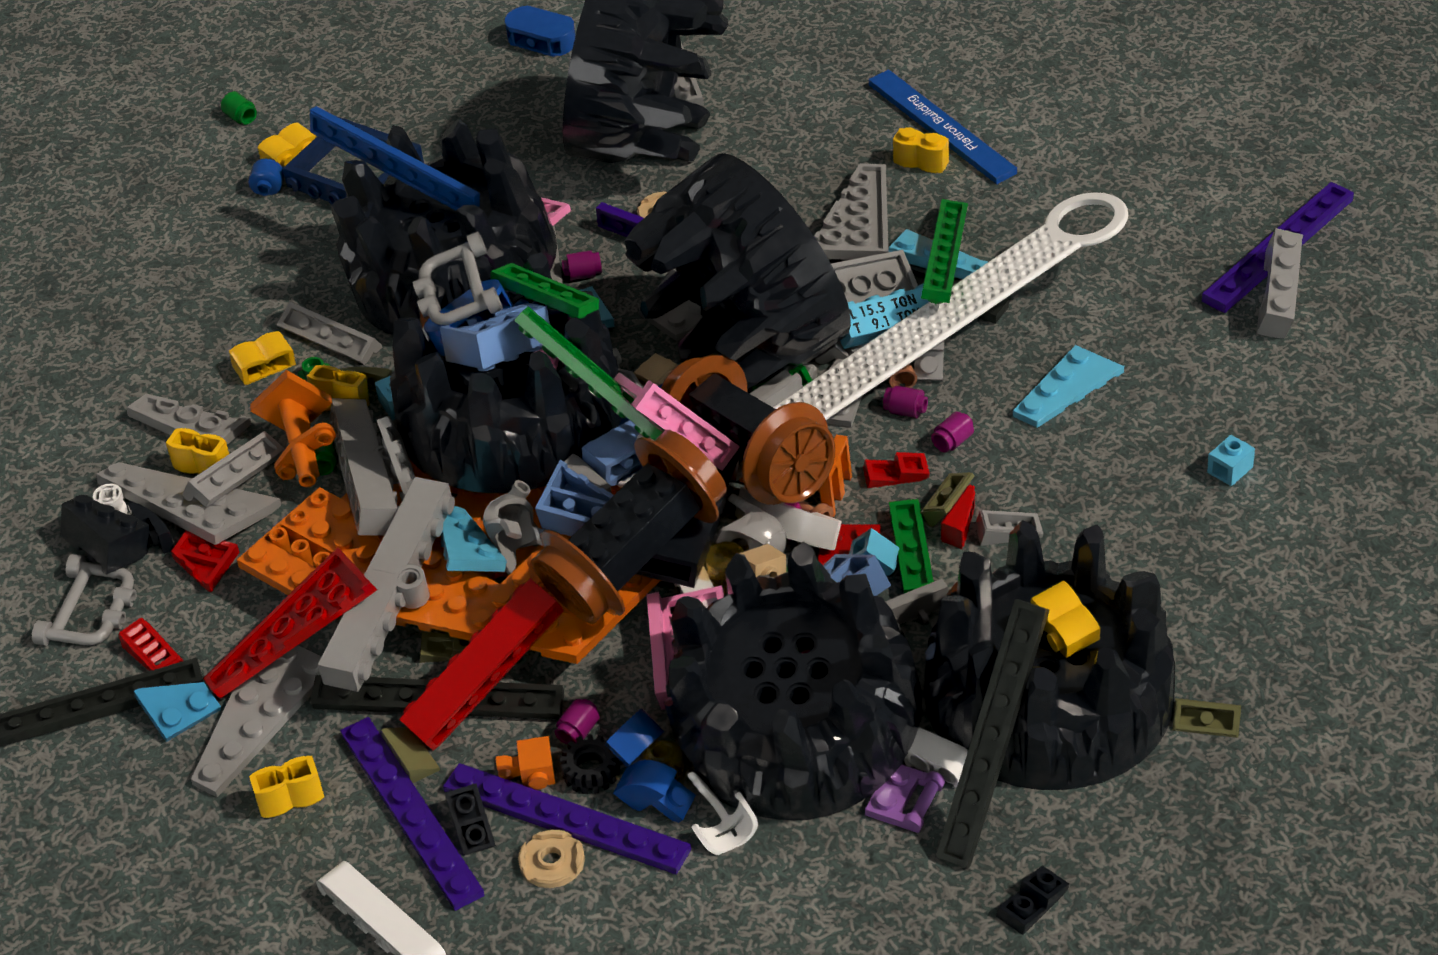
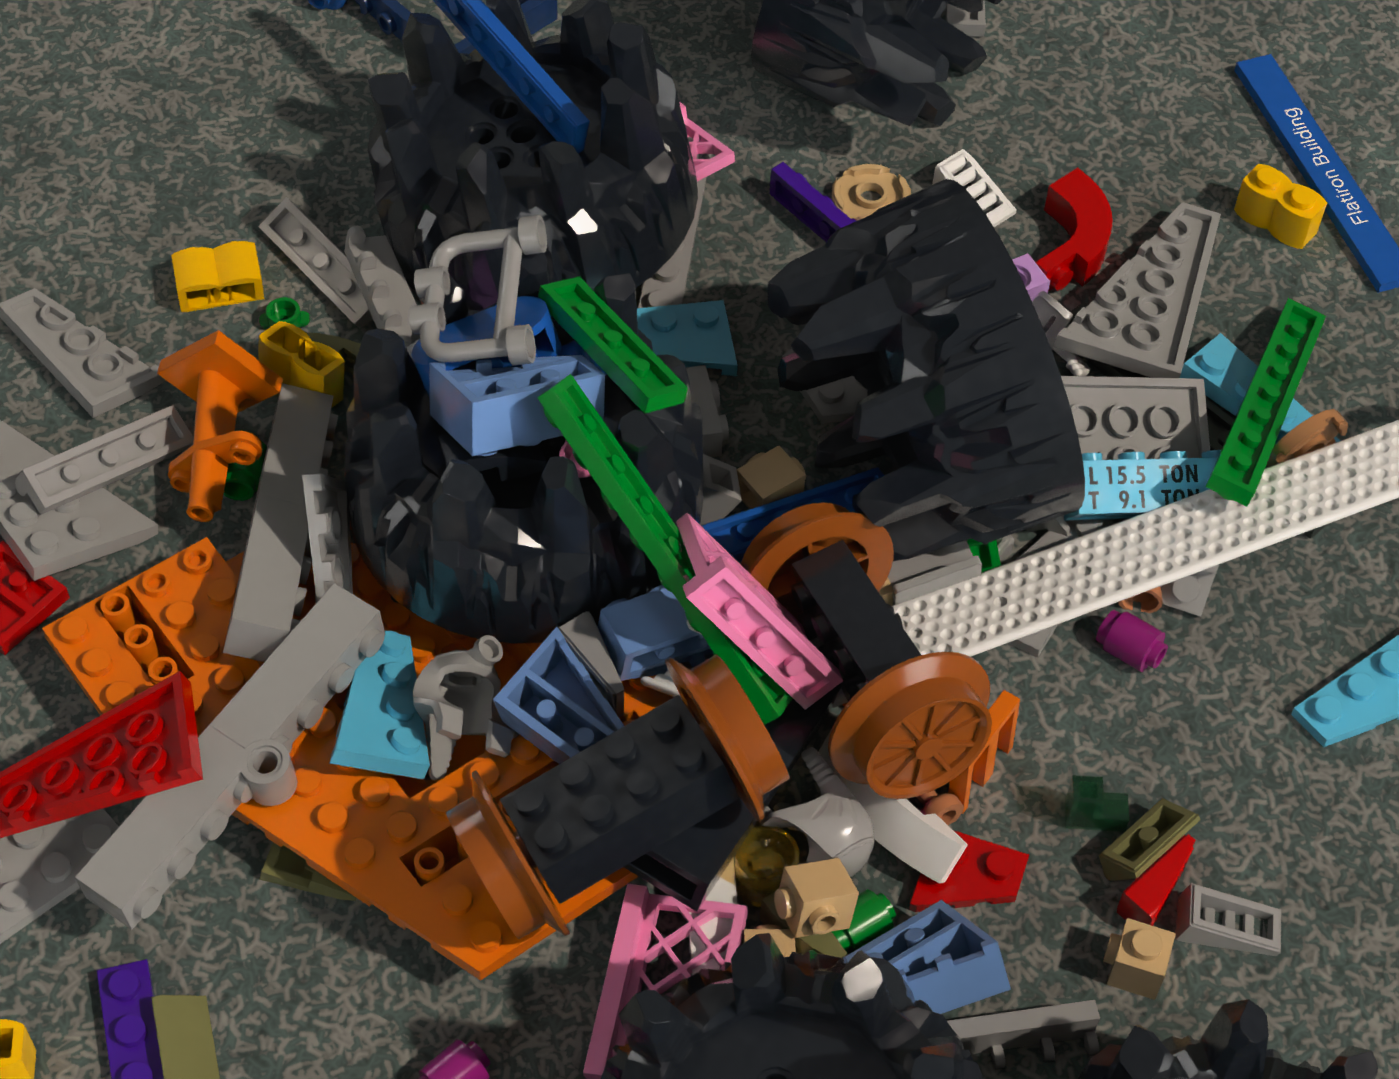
camera: 10 degrees right, 10 degrees up
yellow brick [166,428,229,474] -> none
pearl dark grey plate [310,675,565,719] -> none
red brick [399,578,564,751] -> none
magenta brick [561,250,602,281] -> none
medium azure brick [849,528,899,576] -> none
red slope [863,452,930,488] -> none
green plate [889,499,934,594] -> none
magenta brick [931,411,974,453] -> none
none -> light grey hinge [344,226,417,347]
none -> red arch [1035,167,1113,292]
none -> clear green piece [1065,775,1129,832]
none -> tan brick [1103,918,1176,1000]
none -> medium nougat tile [1266,409,1348,468]

